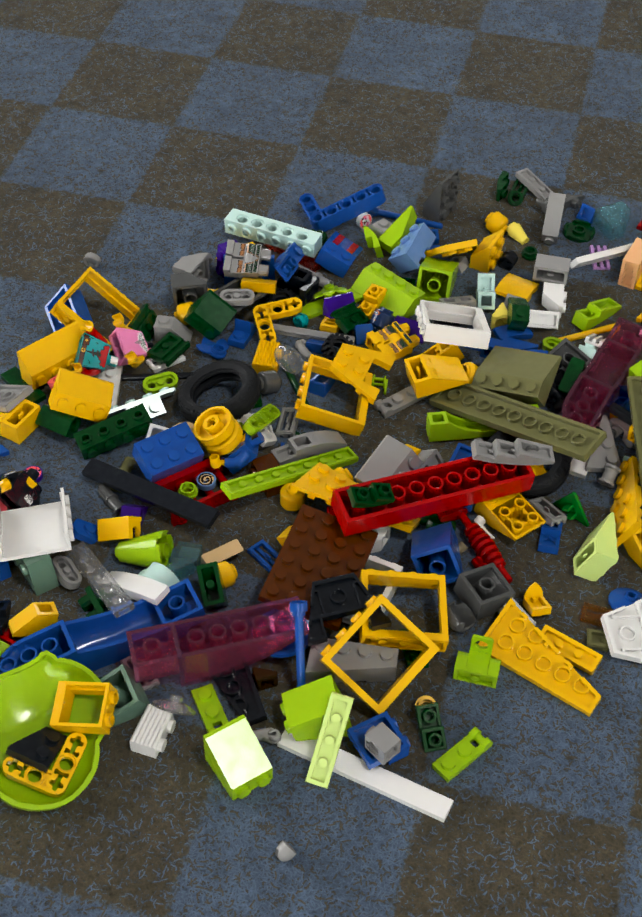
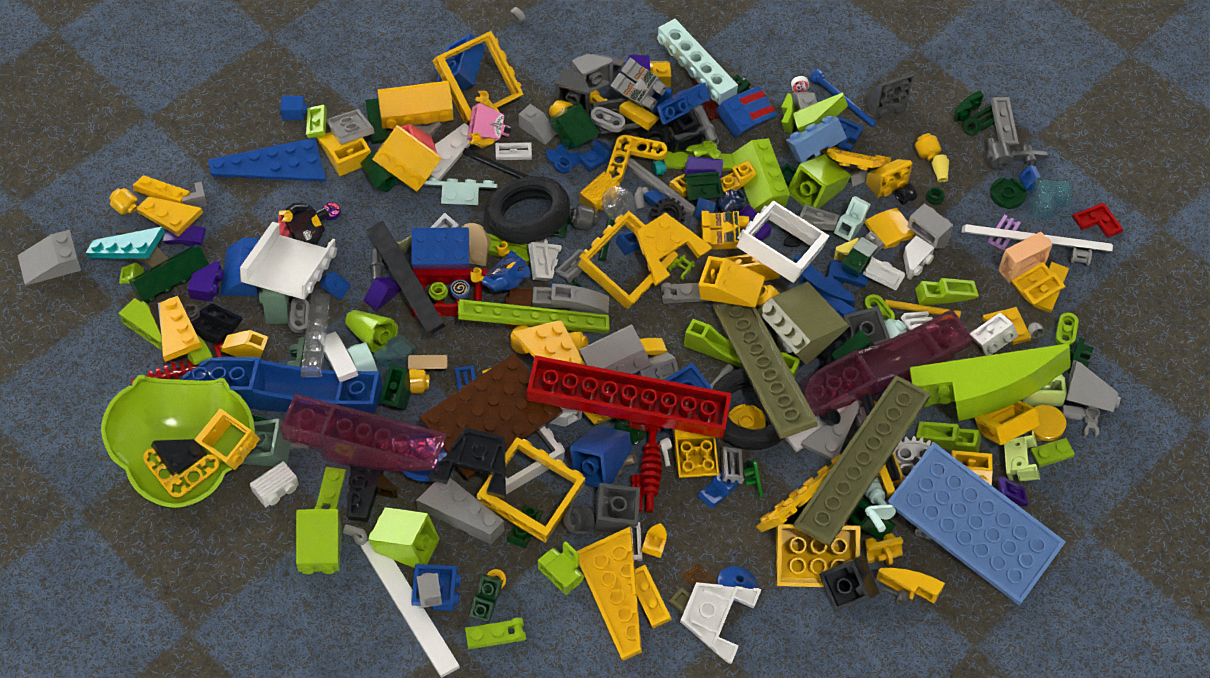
camera: 30 degrees right, 10 degrees up
torso [70,320,118,377] -> none
dark green brick [73,403,152,460] -> none
yellow hinge [97,516,142,542] -> none
dark green plate [128,303,157,341] -> none
lime plate [143,371,178,394] -> none
dark green plate [147,332,190,367] -> none
clear dish [152,694,196,716] -> none
yellow wheel [193,406,243,456] -> none
lime beam [242,404,281,436] -> none
light grey hinge [275,840,297,862] -> none
blue piece [290,600,308,687] -> none
blue beam [299,184,386,232] -> none
yellowish green tile [305,691,354,789] -> none
yellow window [319,594,440,715] -> none
dark green slope [347,482,395,508] -> none
light grey slope [471,438,555,465] -> none
light grey slope [541,192,566,245] -> none
yellowish green slope [573,512,619,581] -> none
light grey bush [597,463,621,488] -> none

